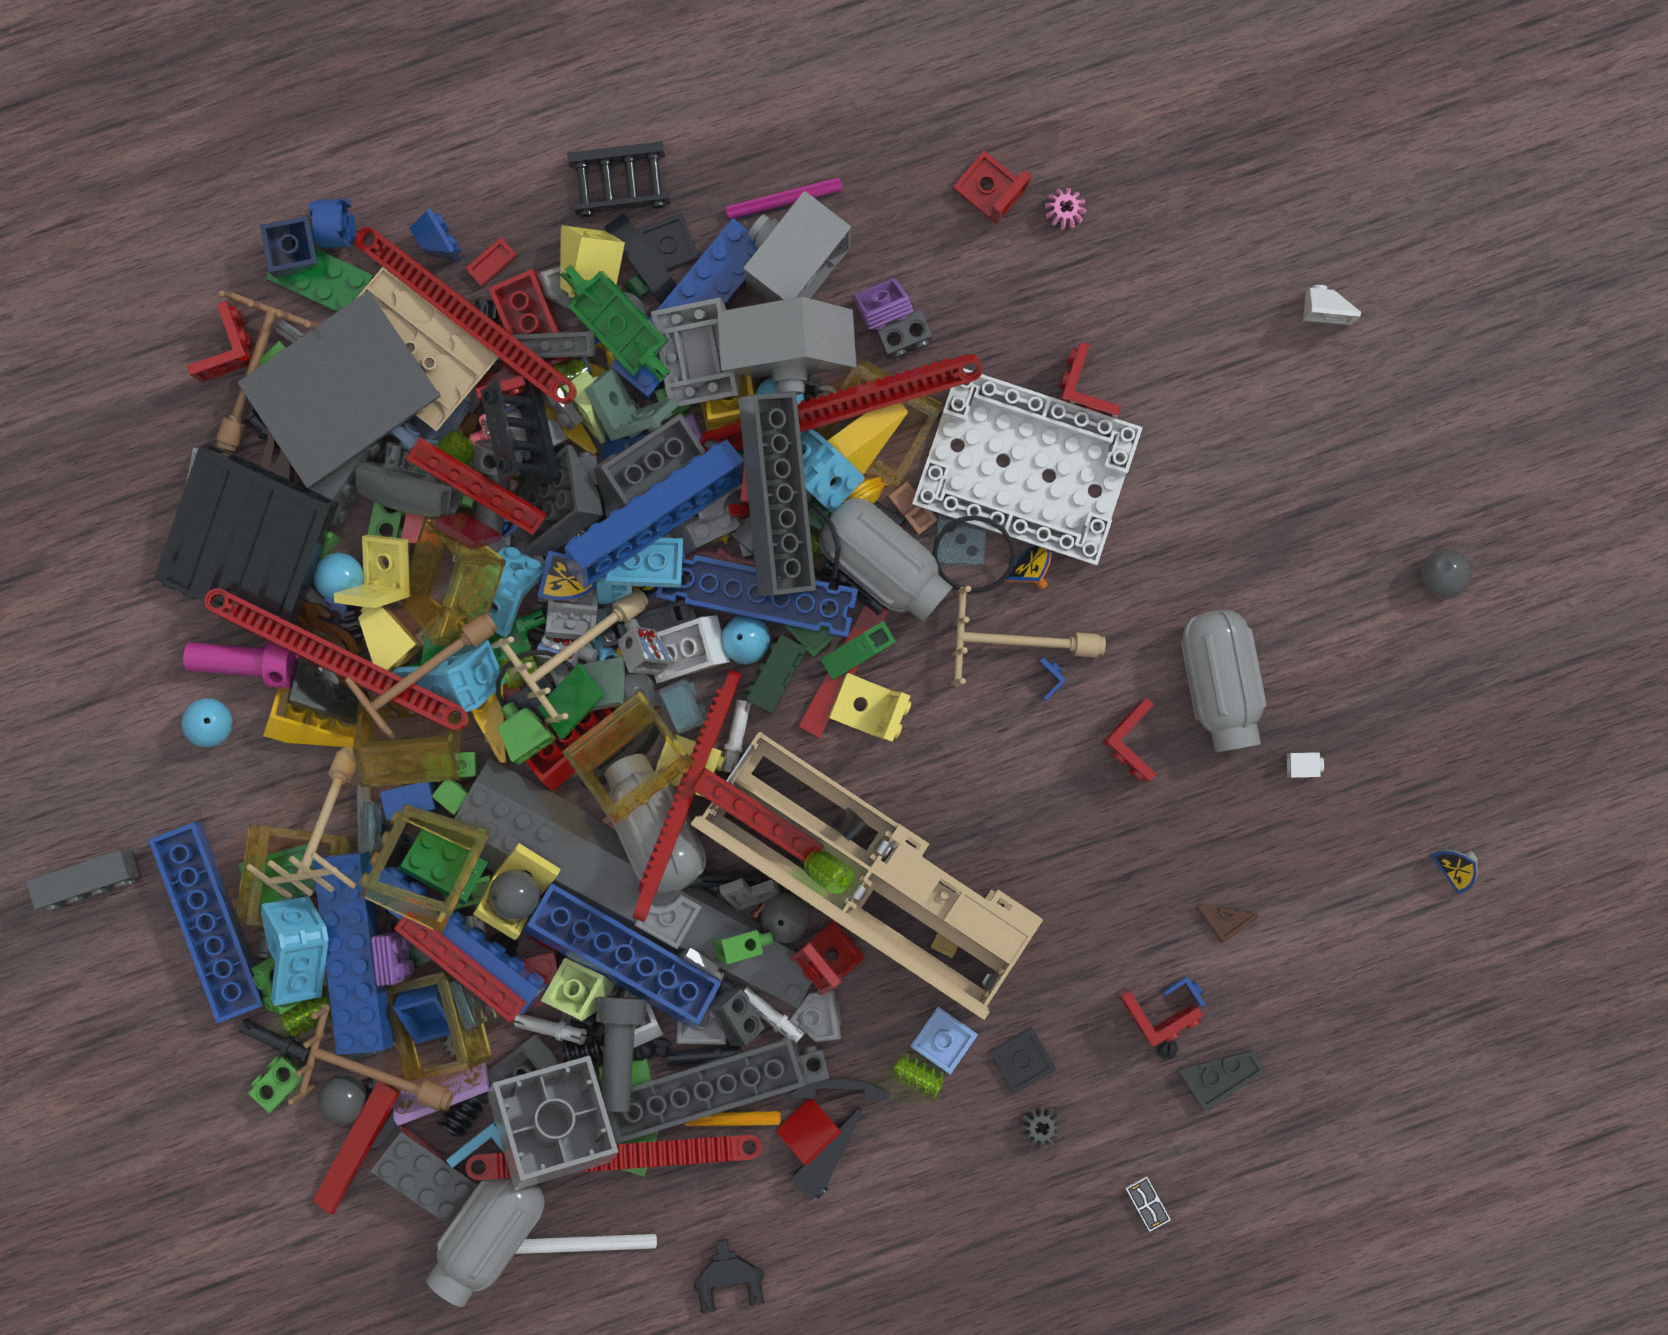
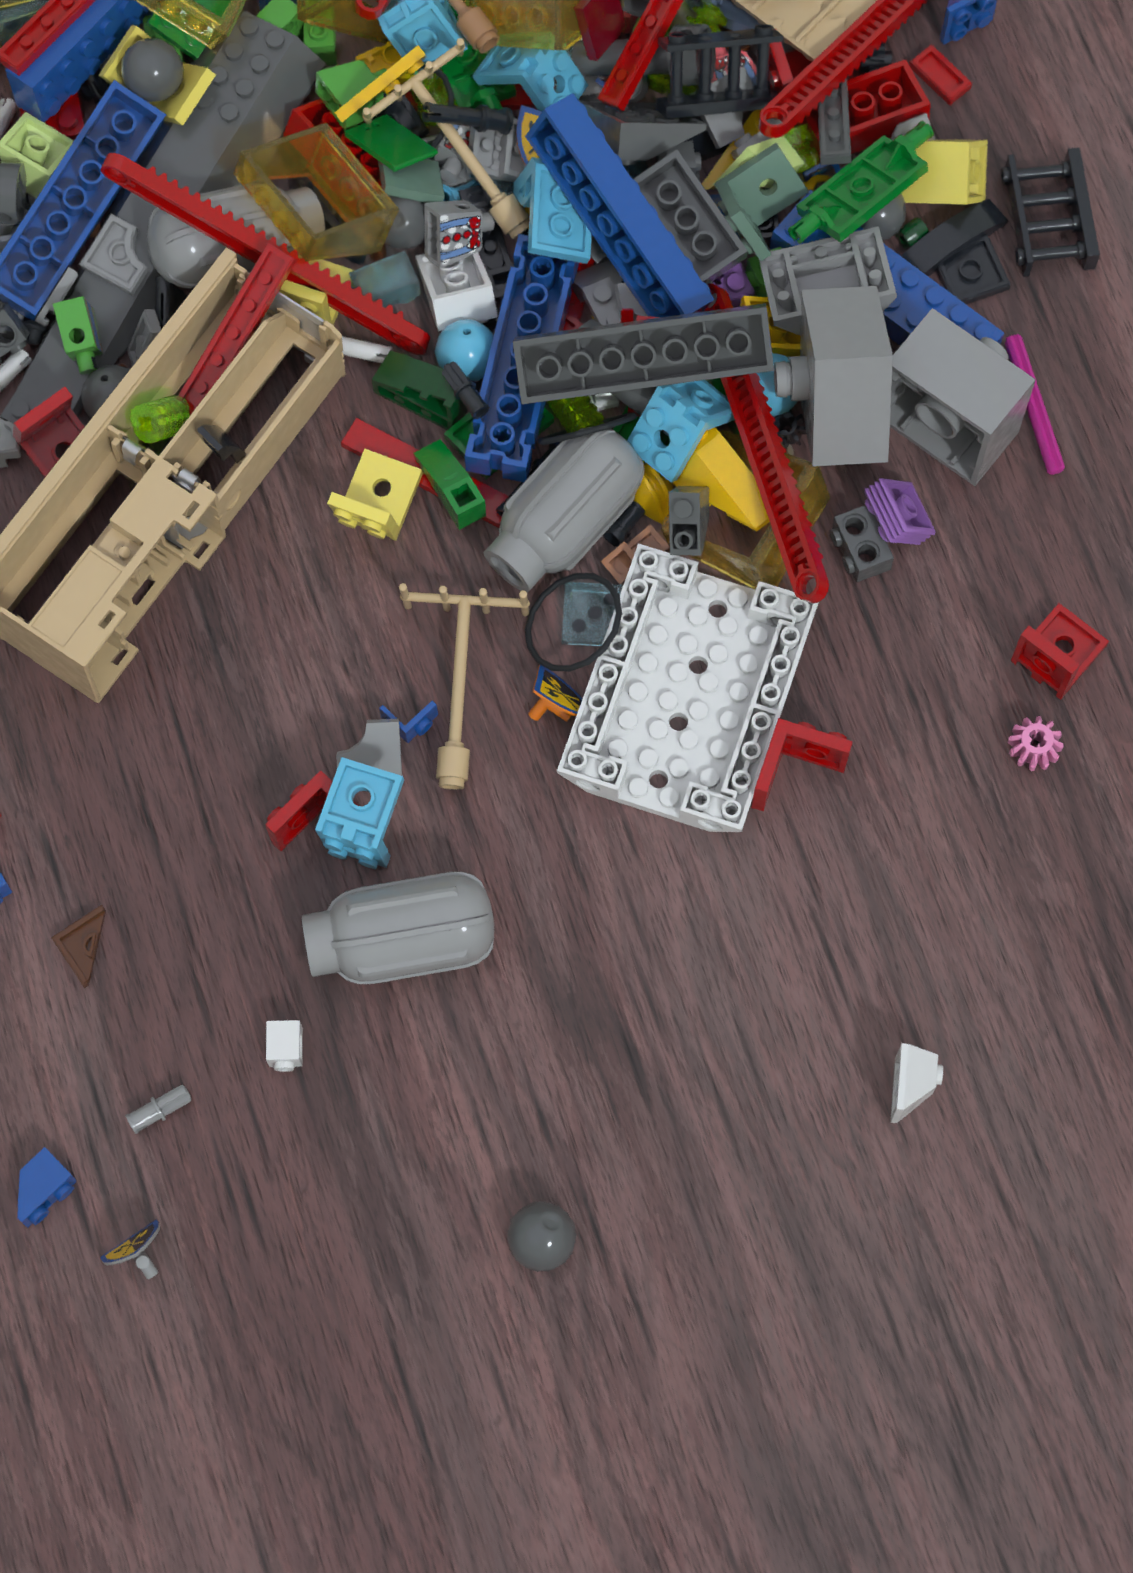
camera: 90 degrees right, 15 degrees down
none -> blue slope [17,1147,77,1228]
none -> light grey axle [125,1085,191,1134]
none -> medium azure bracket [315,757,405,869]
none -> yellow wing [334,45,426,123]
none -> light grey tile [336,719,402,776]
none -> black pin [422,102,514,135]
none -> black axle [442,361,490,419]
none -> dark grey slope [669,486,709,556]

